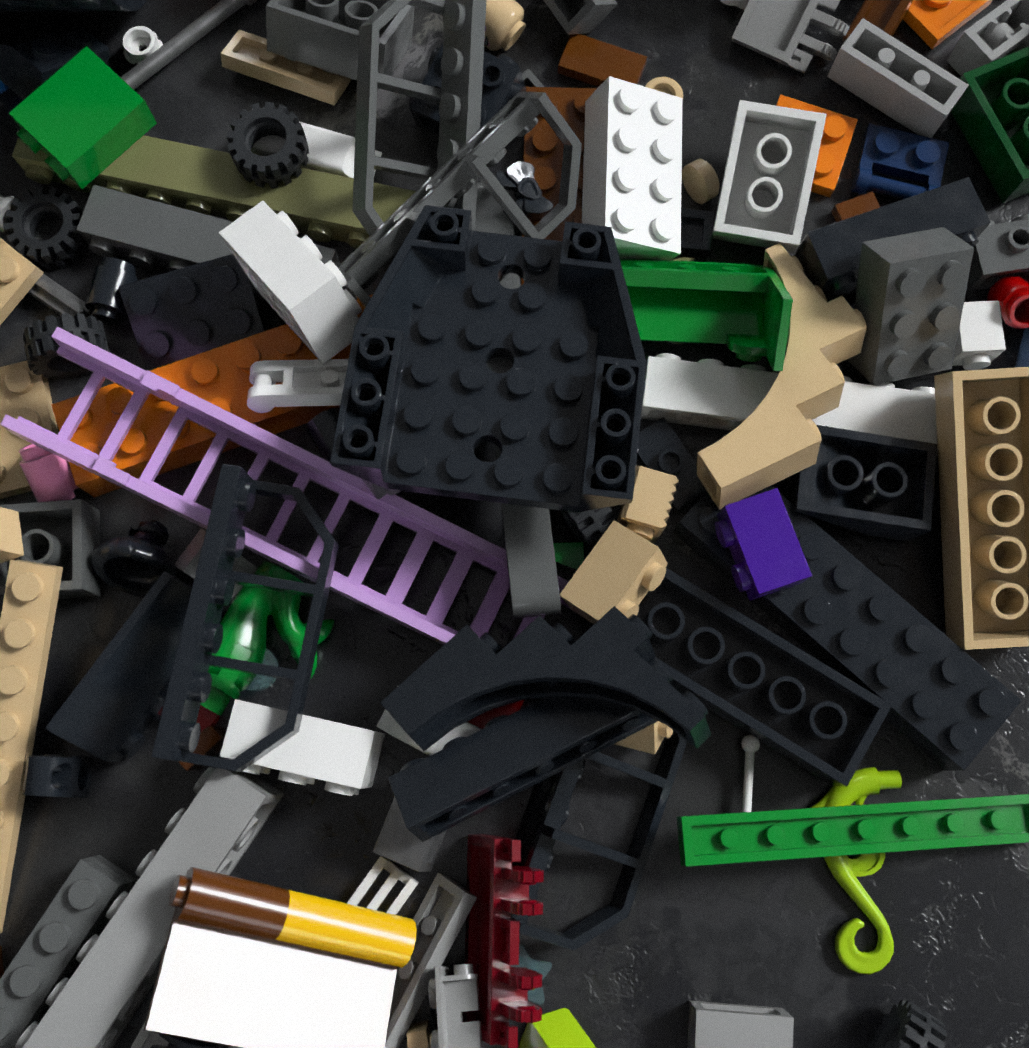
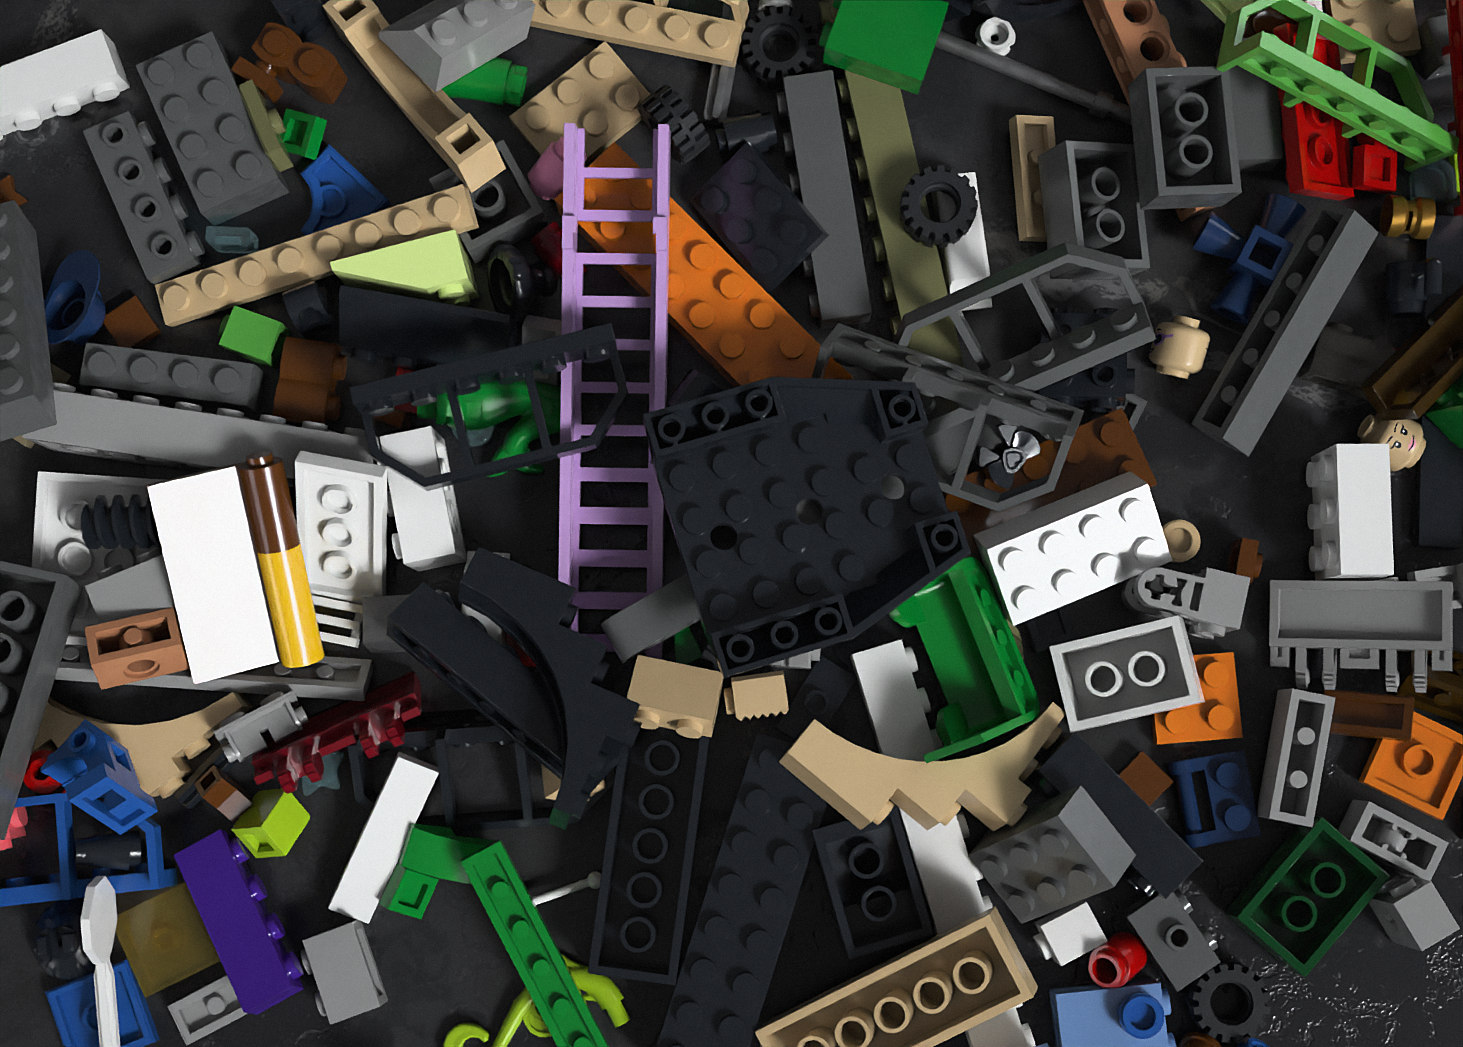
camera: 70 degrees right, 5 degrees up
white brick [219,200,362,364] -> none
white plate [247,359,349,413] -> none
reddish brown tile [558,34,647,87] -> none
tan tile [682,159,719,204] -> none
dark purple brick [715,488,812,601] -> none
none -> bright green brick [218,305,291,369]
none -> reddish brown brick [273,336,347,430]
none -> white plate [295,451,387,605]
none -> white tile [328,752,439,924]
none -> yellowish green slope [330,229,479,307]
none -> green plate [379,863,439,919]
none -> green slope [398,823,496,884]
none -> dark red cone [529,221,588,278]
none -> light grey brick [1121,567,1250,639]
none -> reddish brown plate [1227,538,1263,584]

